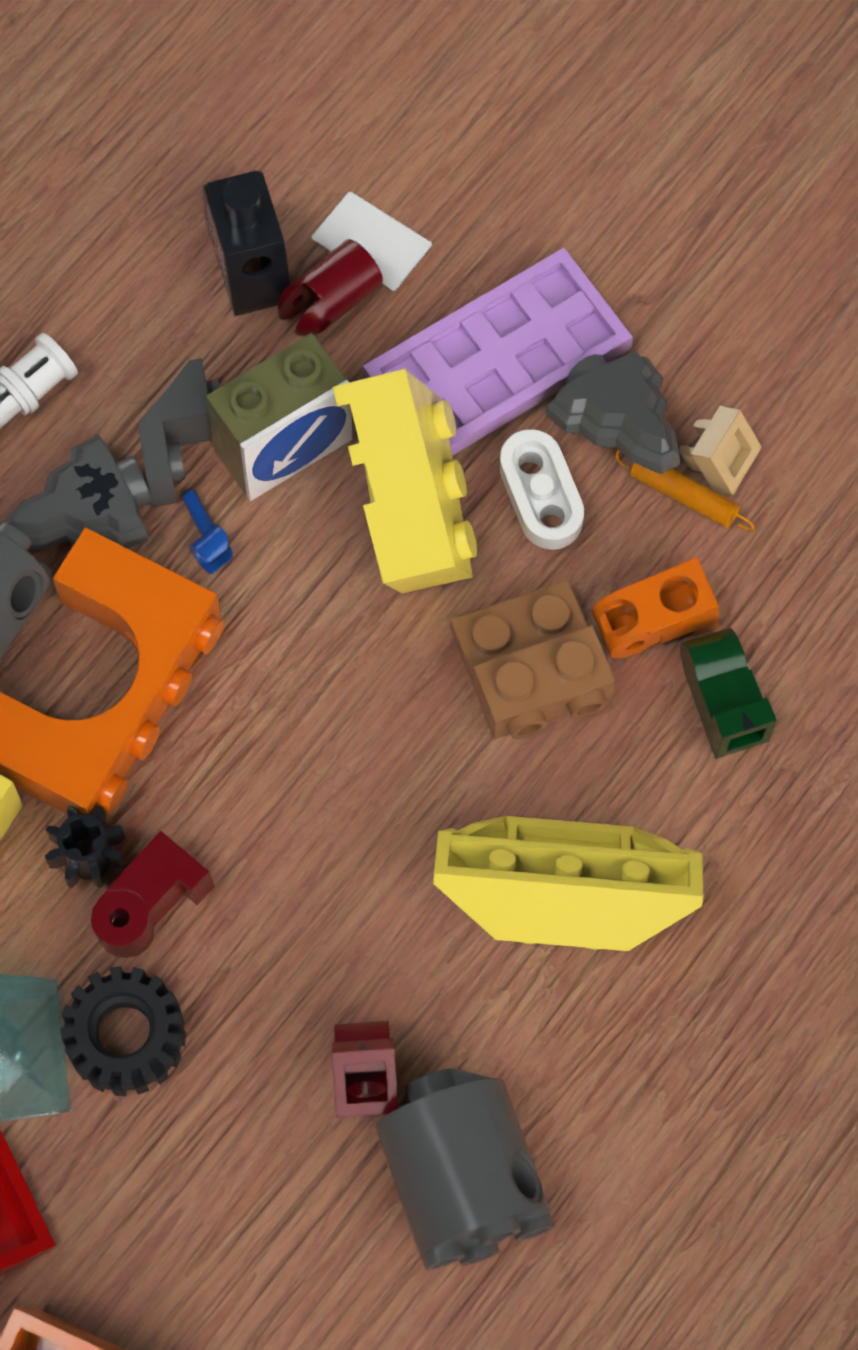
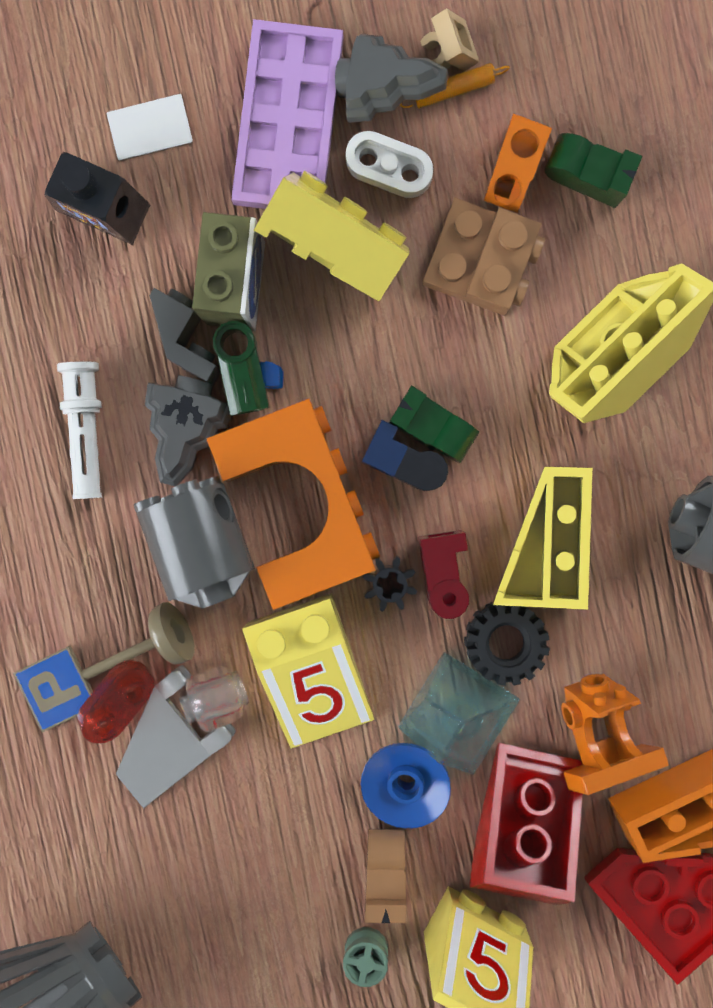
camera: 45 degrees left, 20 degrees up
dark red piece [277,239,383,337] -> none
dark red leg [332,1020,398,1118] -> none
none -> dark green piece [213,321,270,416]
none -> leg [362,420,448,491]
none -> dark green leg [389,385,479,464]
none -> light yellow wedge [493,467,593,610]
none -> orange tile [561,674,669,795]

